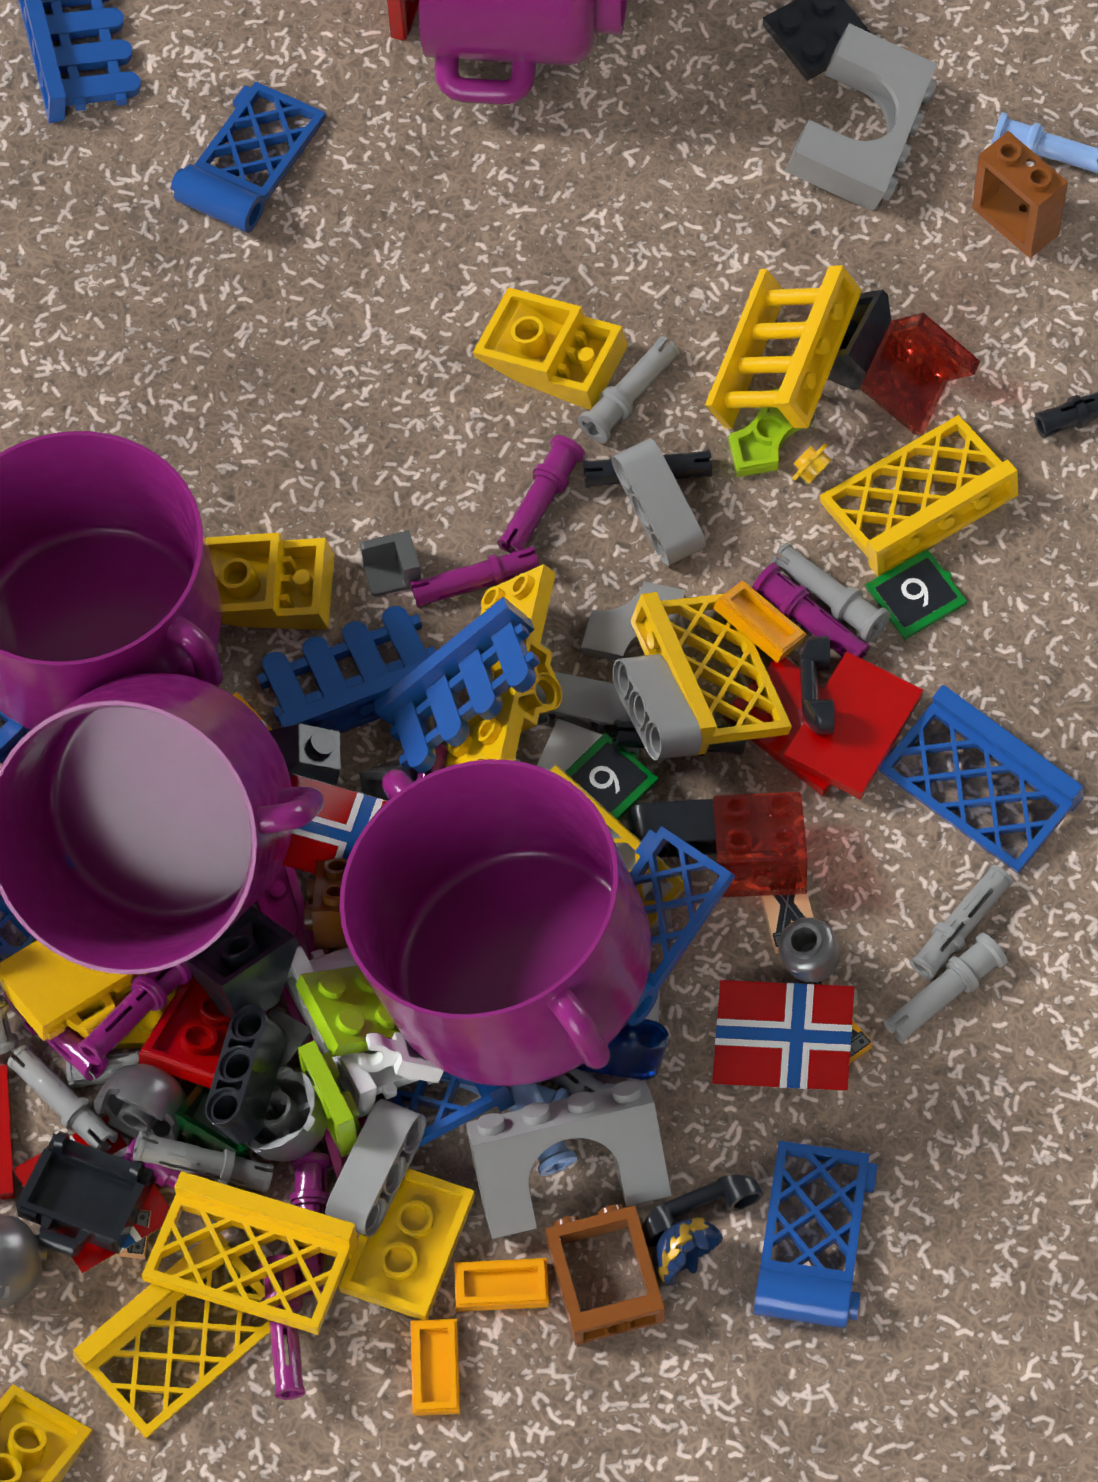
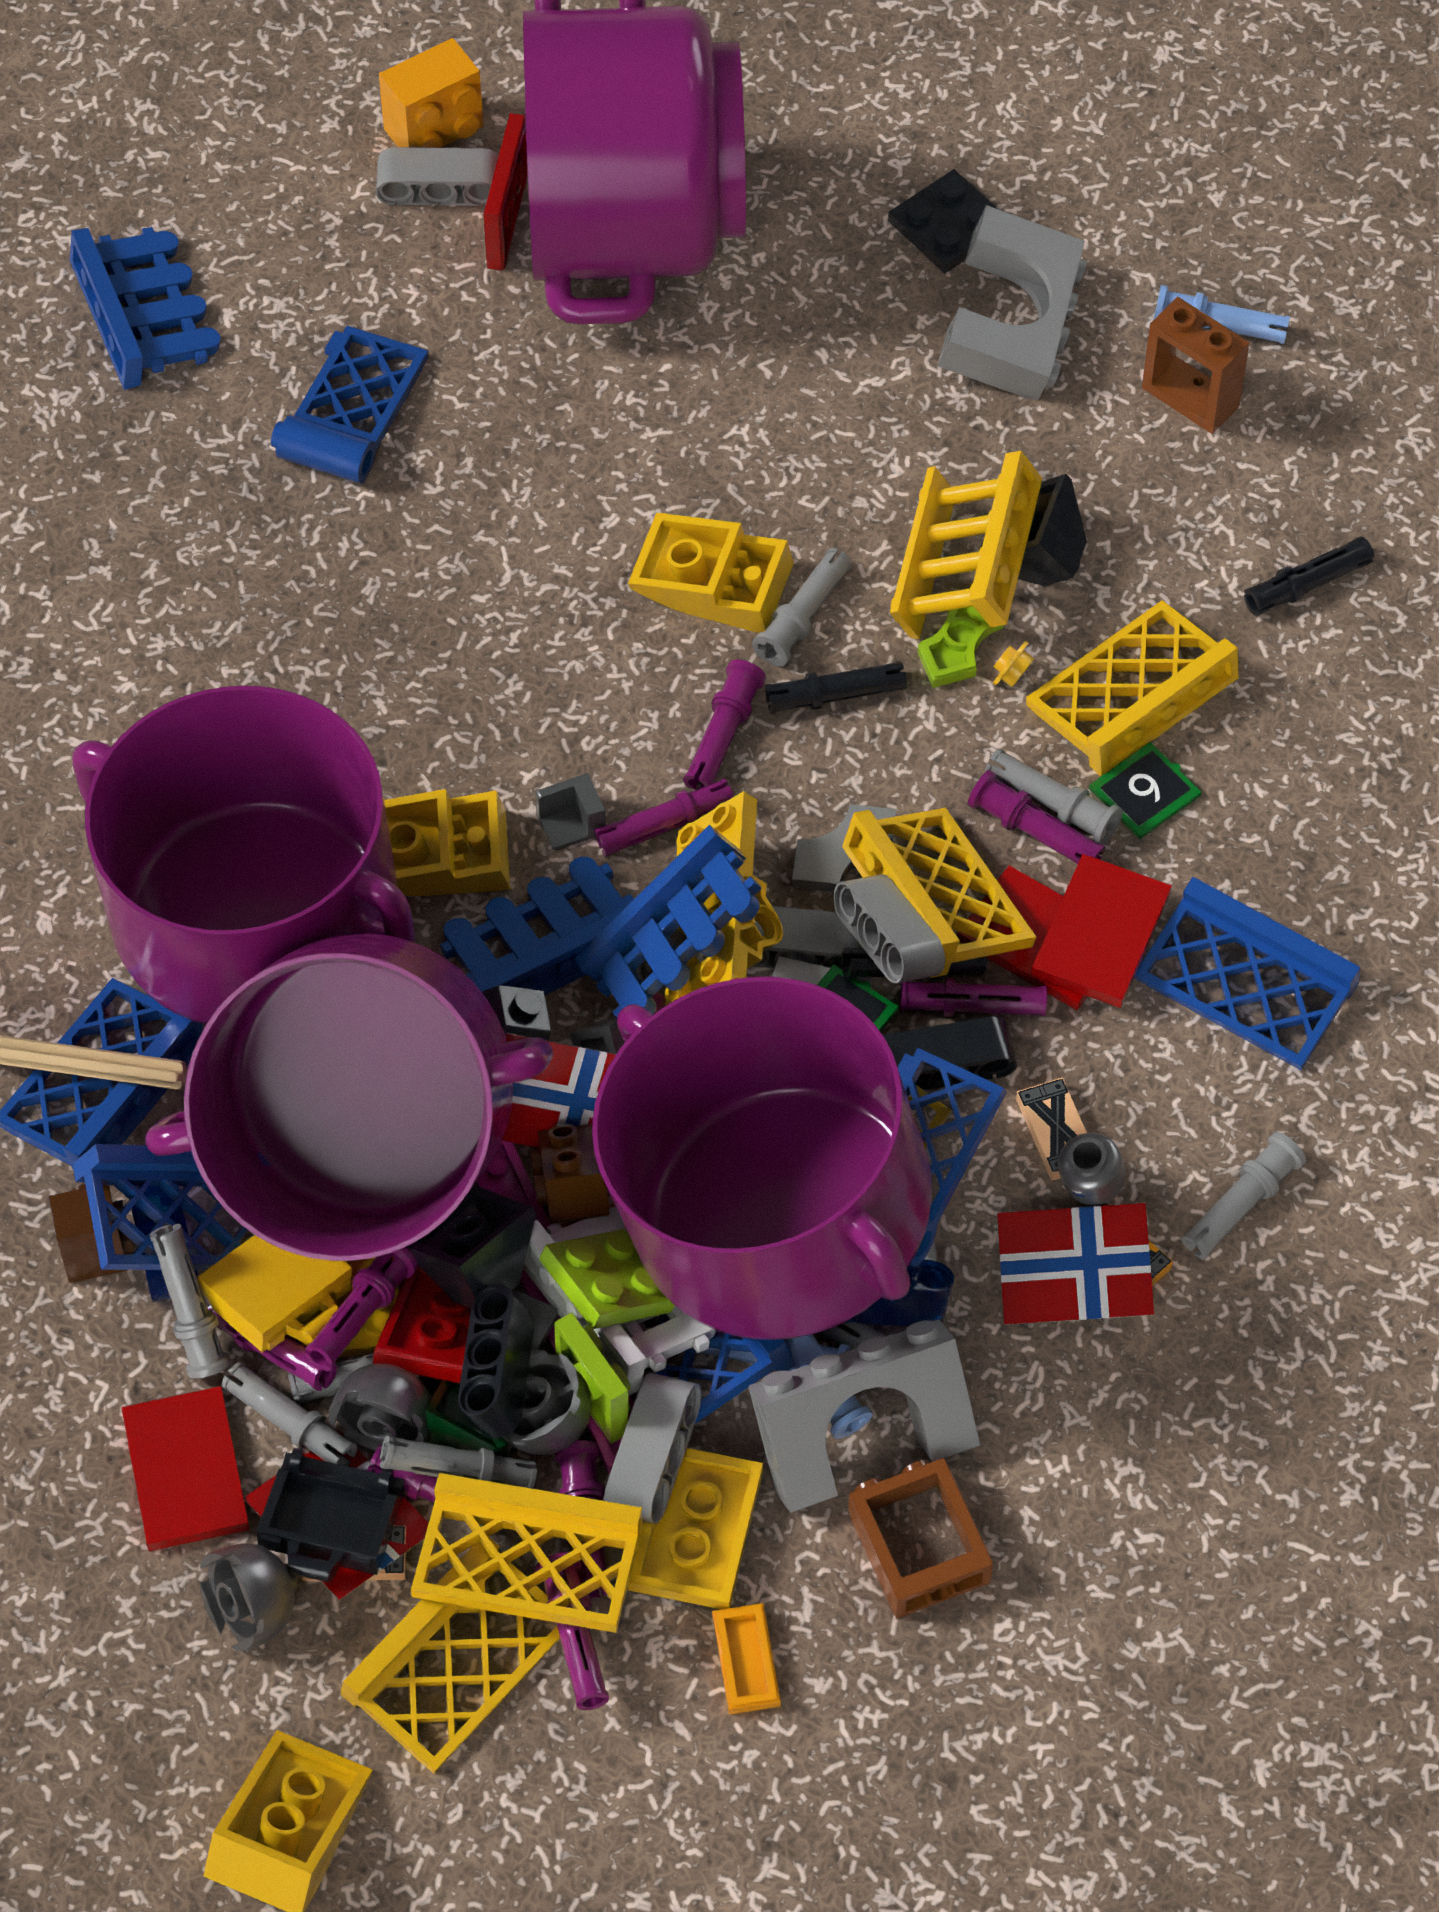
camera: 10 degrees left, 5 degrees down
white plate [357,1032,444,1083] -> none
light orange tile [454,1258,549,1312] -> none
light grey beam [611,438,706,566] -> none
black bar [642,1174,763,1247] -> none
dark blue hair [656,1218,723,1286] -> none
light orange tile [713,580,807,663] -> none
clear red bracket [713,792,808,898] -> none
blue piece [754,1141,878,1328] -> none
black bar [799,636,834,735] -> none
clear red bracket [861,312,981,435] -> none
light grey pin [910,865,1013,980] -> none
none -> magenta pin [900,978,1047,1017]

